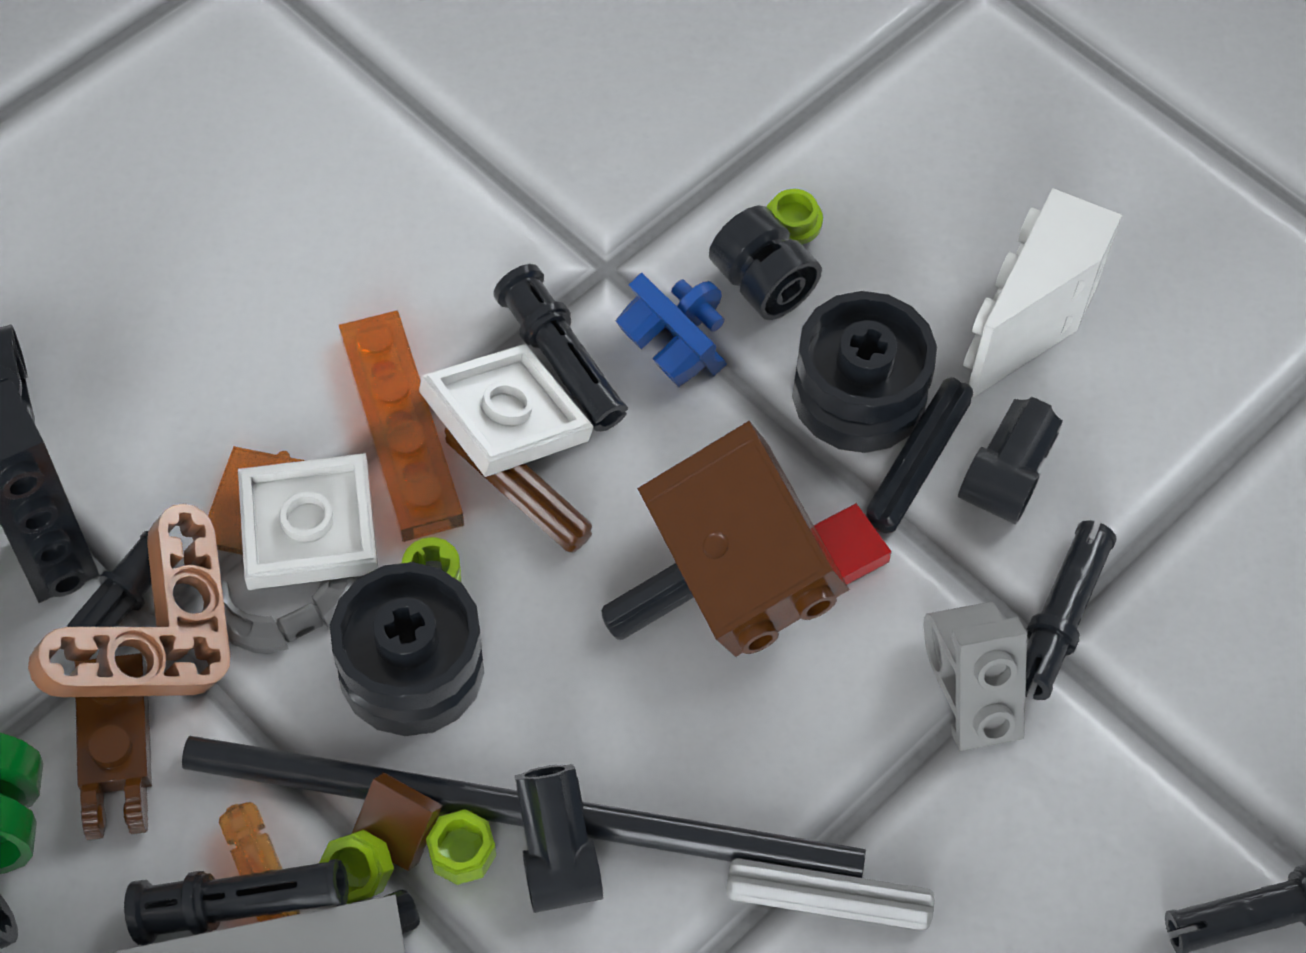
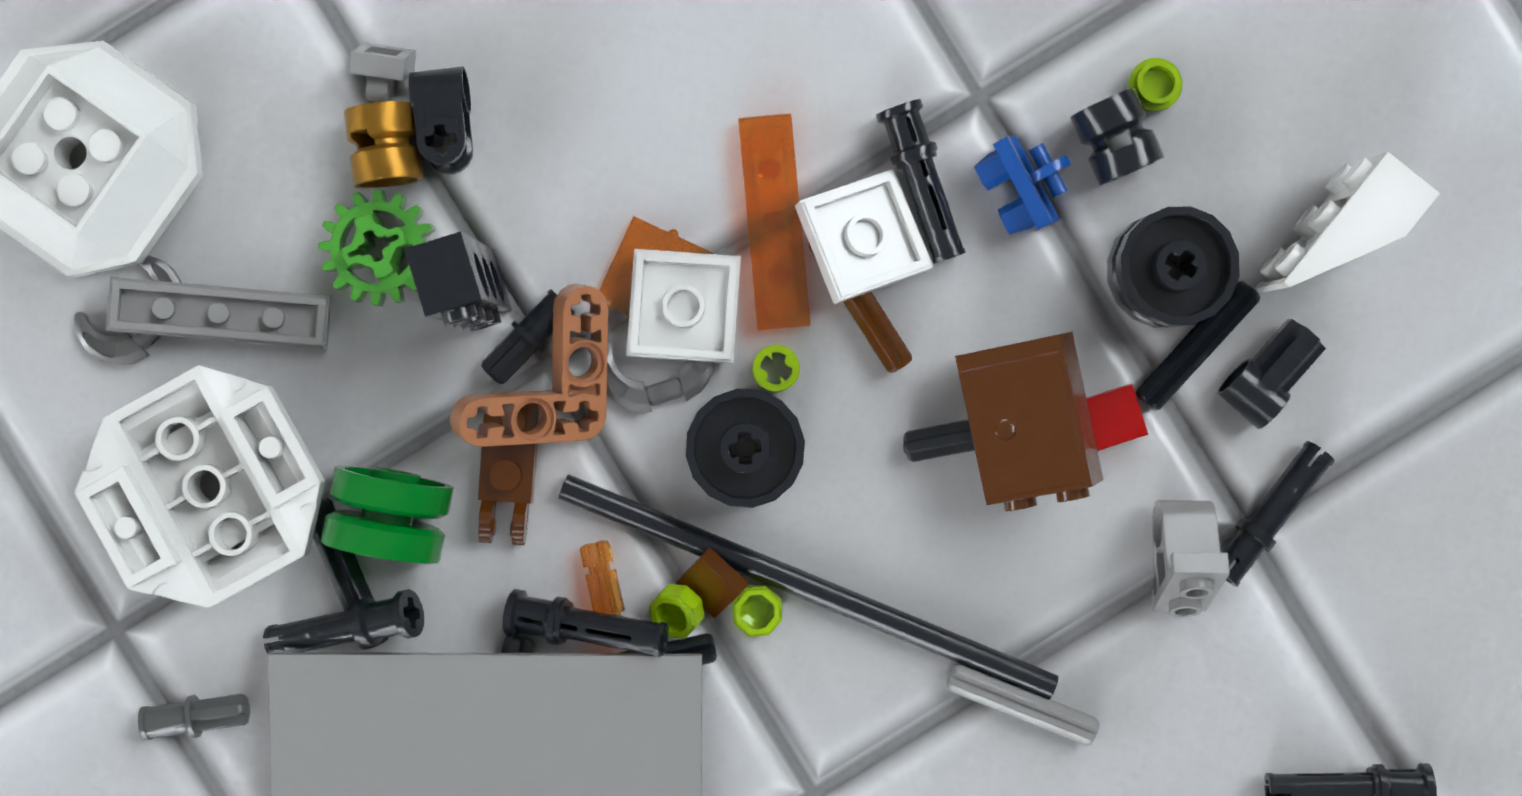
camera: 10 degrees right, 30 degrees up
black piece [514,764,603,913] -> none

